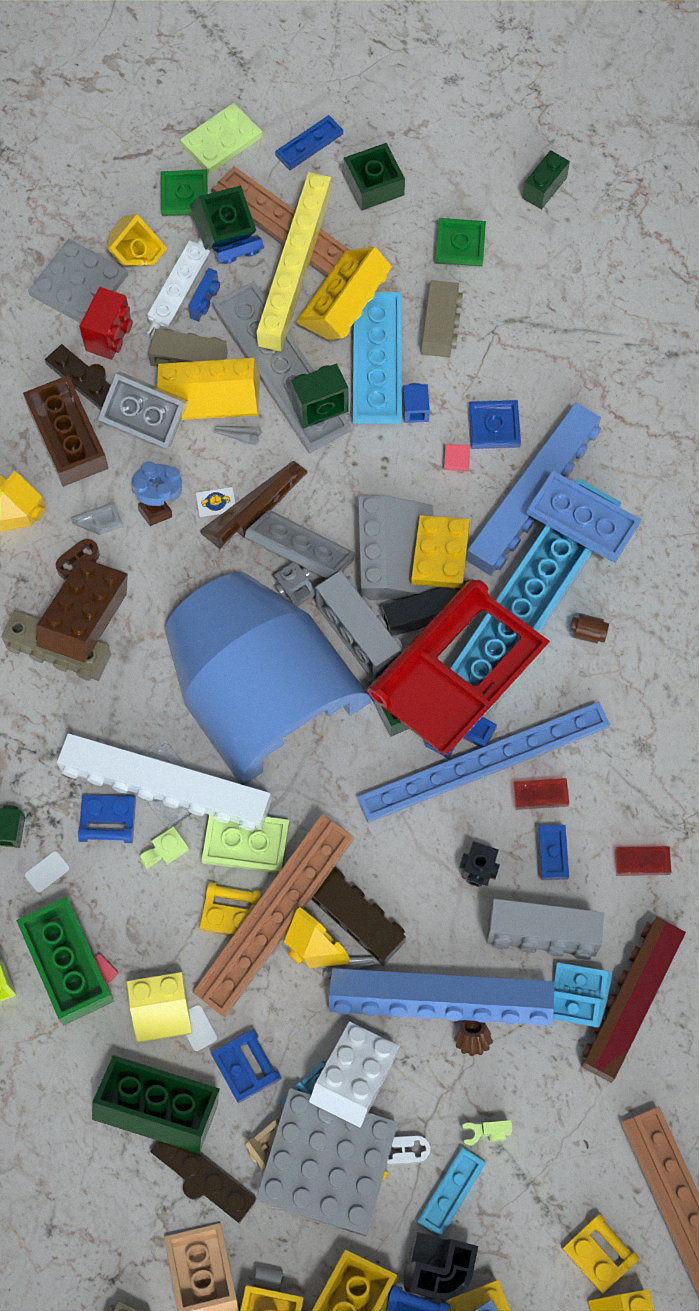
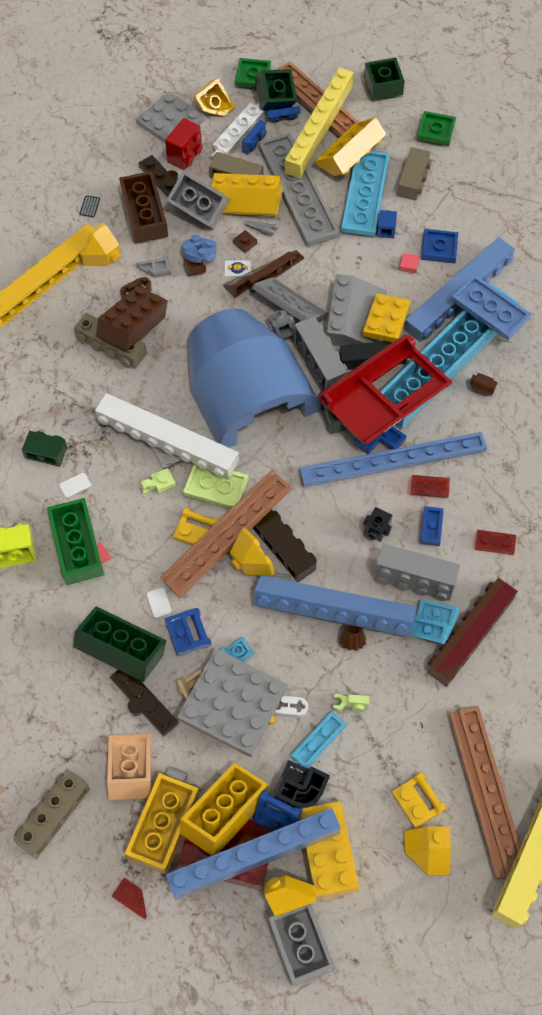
camera: 10 degrees right, 5 degrees down
blue plate [78,795,136,843] -> none
light yellow slope [127,972,192,1043] -> none
yellowish green plate [180,103,263,175] -> none
blue tile [275,115,343,171] -> none
dark green brick [291,363,349,429] -> none
white brick [309,1021,400,1128] -> none
dark green brick [522,150,570,210] -> none
none -> reddish brown plate [233,230,257,253]

